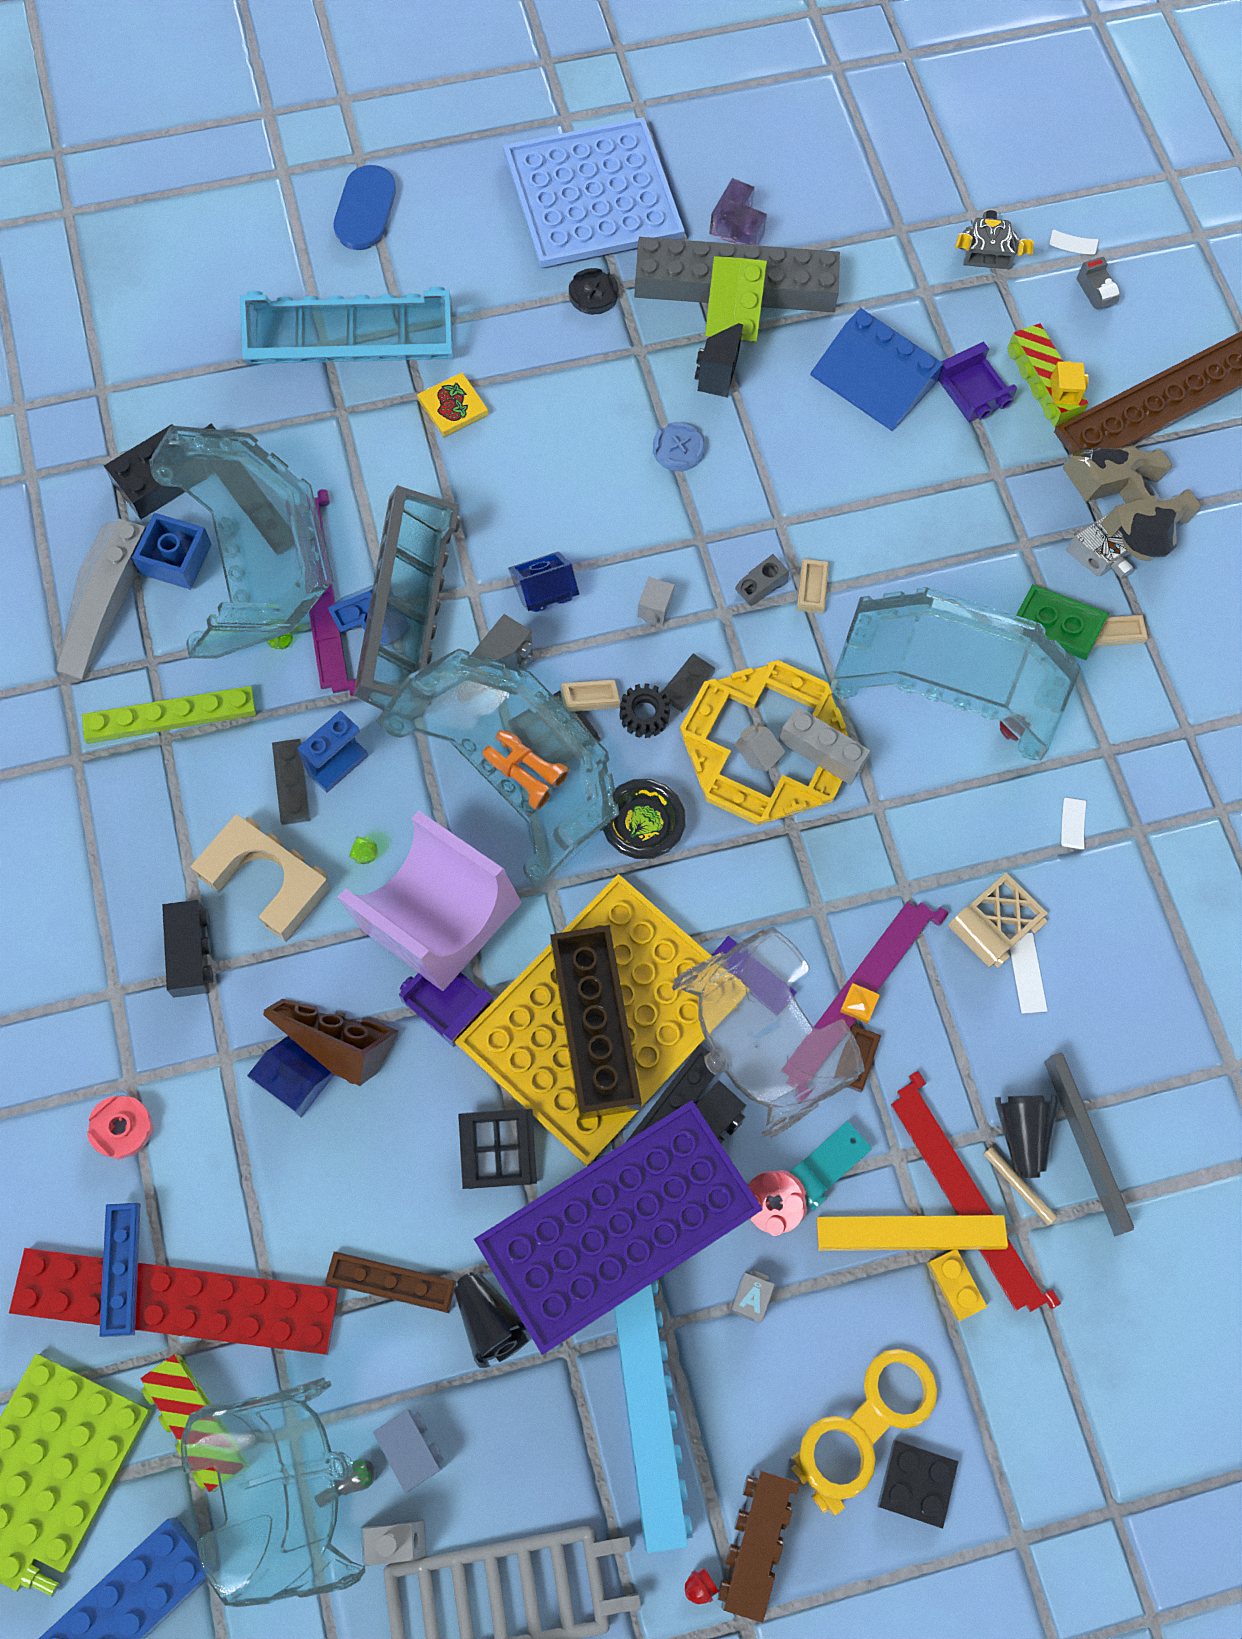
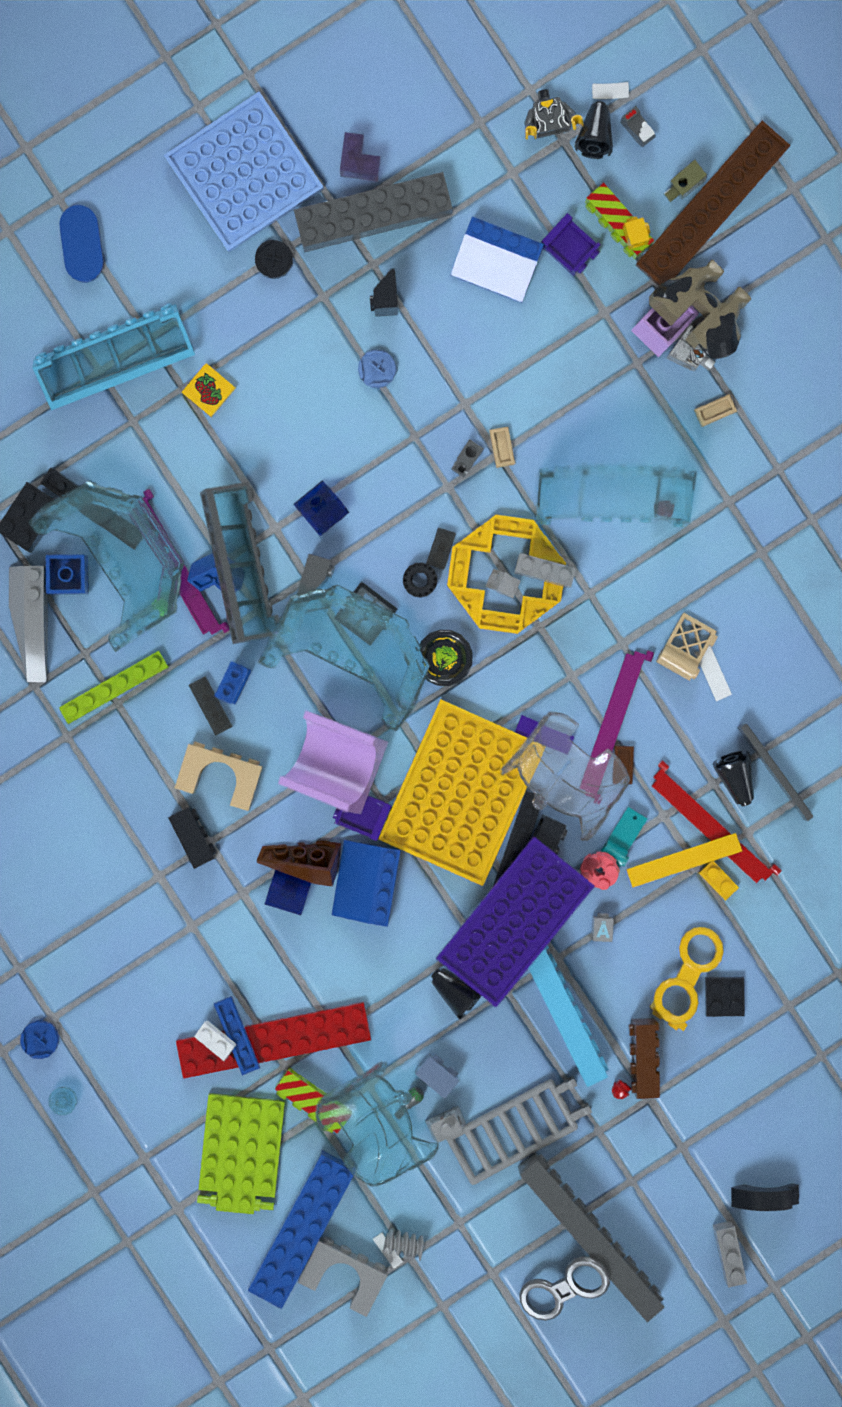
camera: 15 degrees left, 20 degrees up
coral plate [87,1096,153,1160] -> none
reddish brown tile [325,1251,457,1314] -> none
clear neon green plate [348,836,378,864] -> none
black piece [458,1108,537,1189] -> none
orange piece [482,730,570,811] -> none
dark brown brick [550,925,642,1120] -> none
tan tile [560,680,620,712] -> none
light grey brick [637,577,675,625] -> none
lime slope [705,256,767,342] -> none
light orange tile [840,983,880,1024] -> none
tan bar [983,1146,1057,1225] -> none
green tile [1009,584,1109,661] -> none
white sticker [1061,798,1086,849] -> none
none -> white plate [194,1020,237,1061]
none -> blue slope [331,840,401,927]
none -> black cone [574,101,613,159]
none -> lavender slope [631,306,699,357]
none -> olive torso [663,160,707,202]

